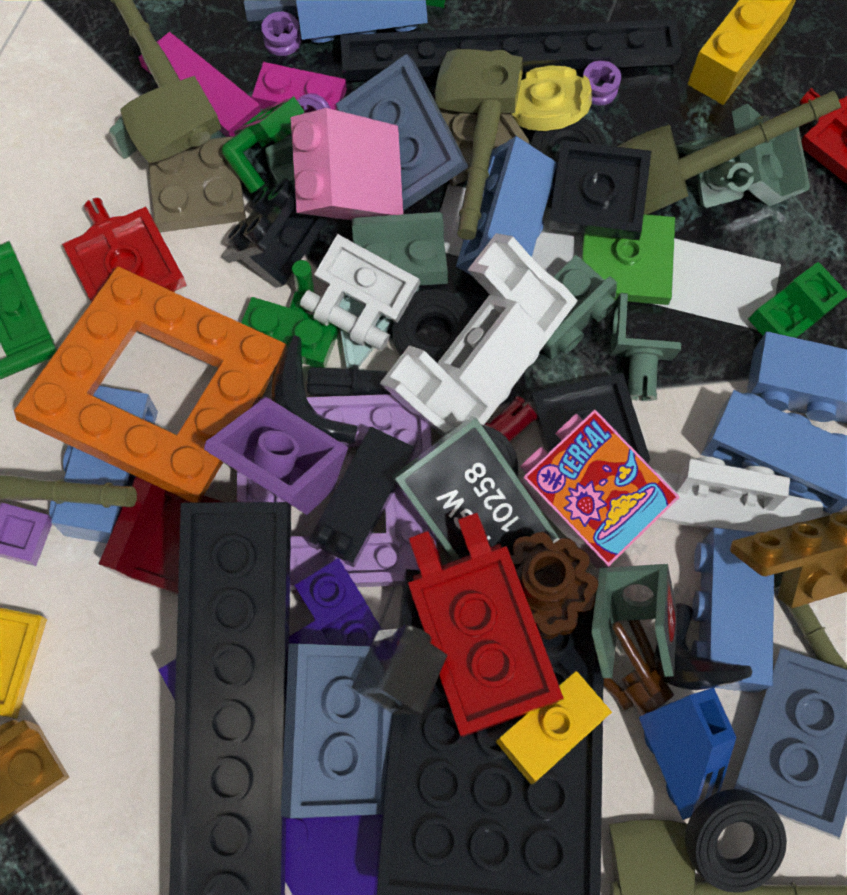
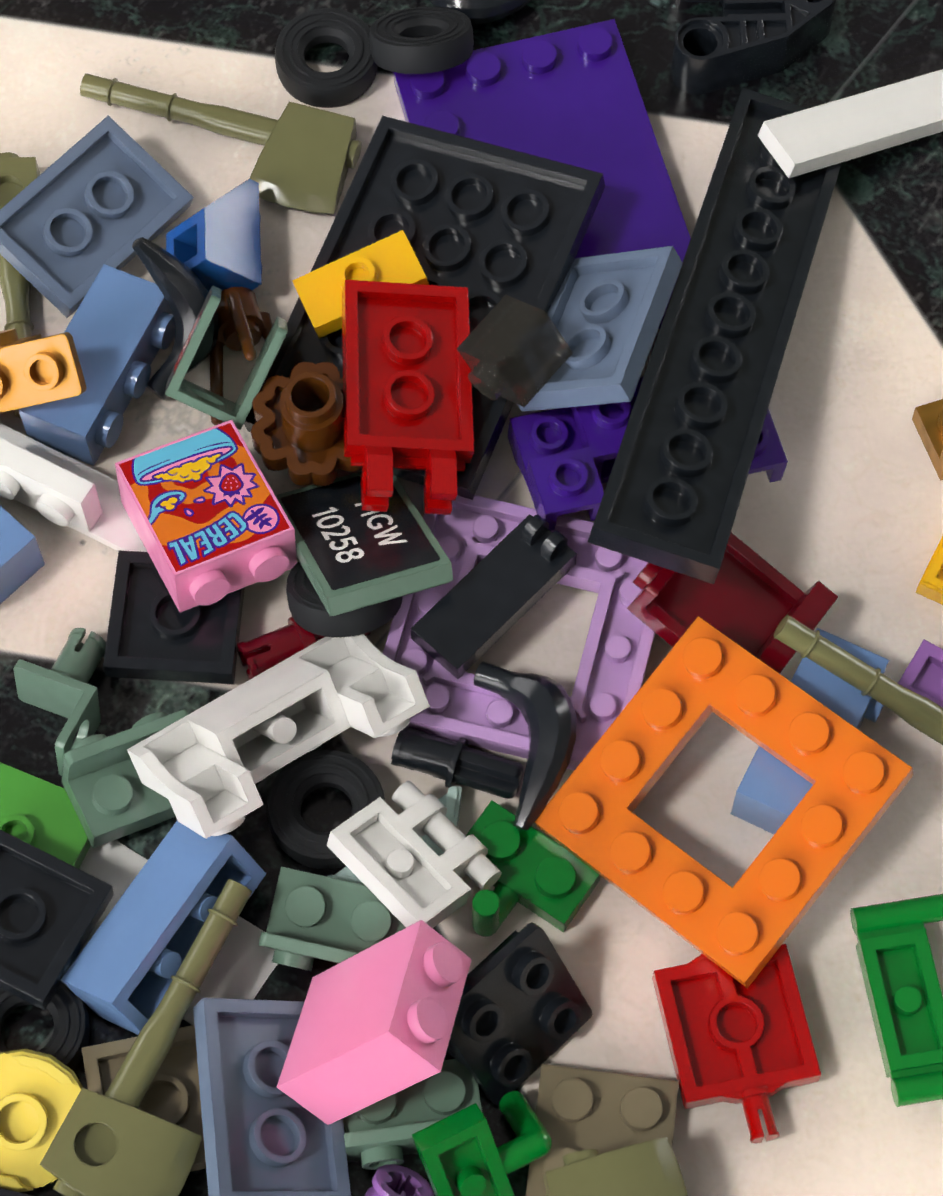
camera: 160 degrees left, 5 degrees down
medium lavender slope [204,397,348,515] -> none
black tyre [685,789,787,893] -> none

